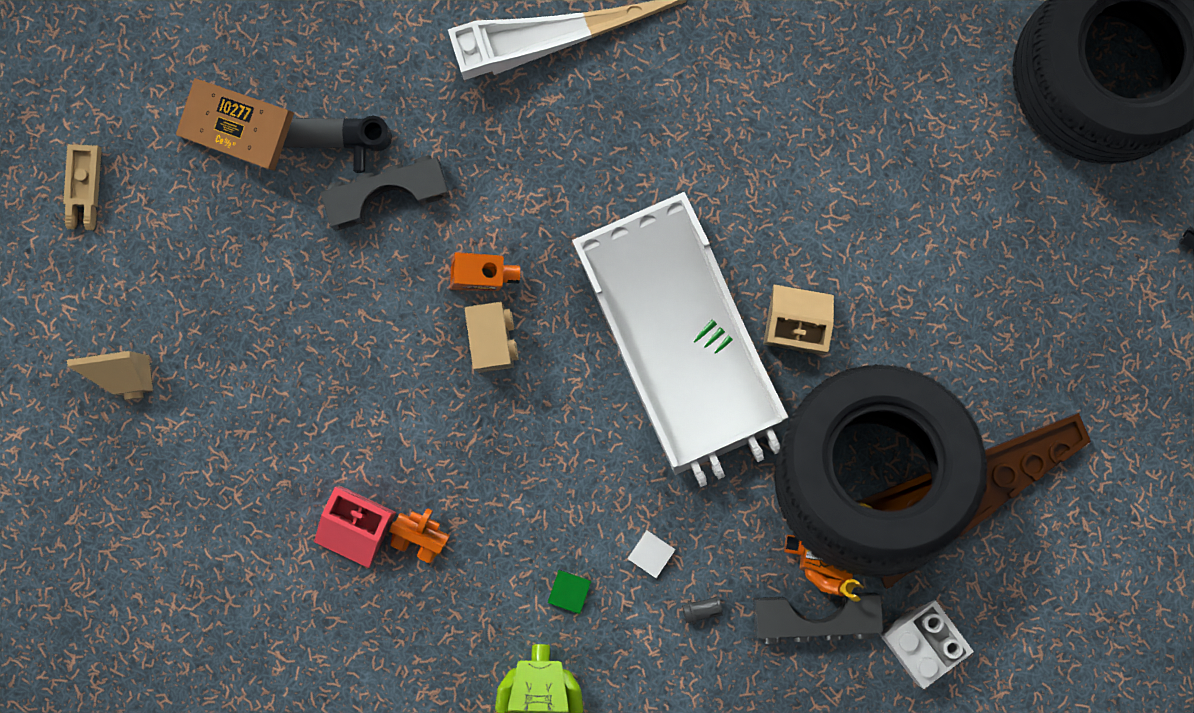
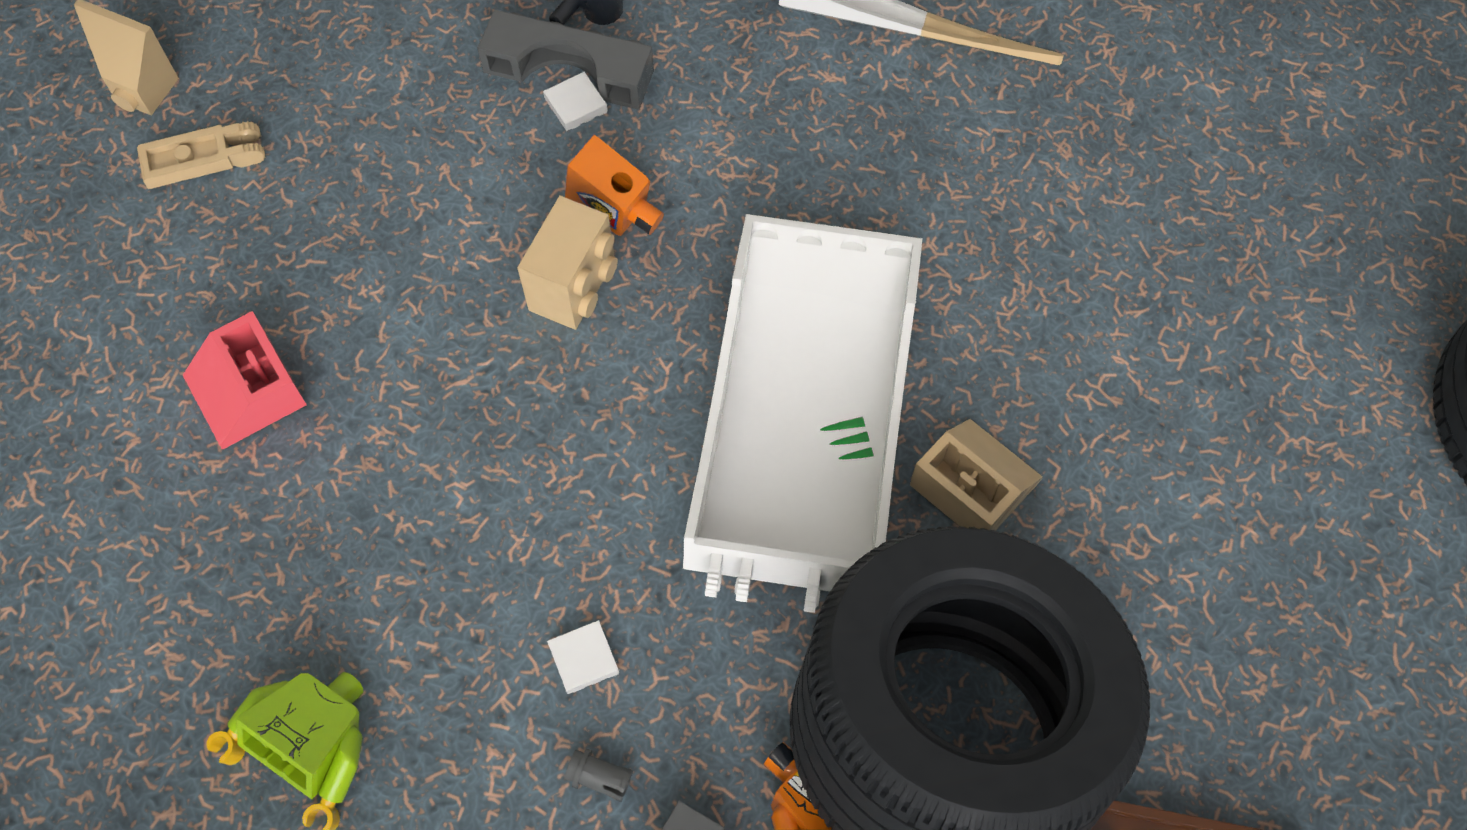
camera: 30 degrees right, 20 degrees down
orange hips [389,508,450,563] -> none
green piece [547,570,591,614] -> none
none -> tan hinge [137,121,266,189]
none -> white piece [543,72,608,131]

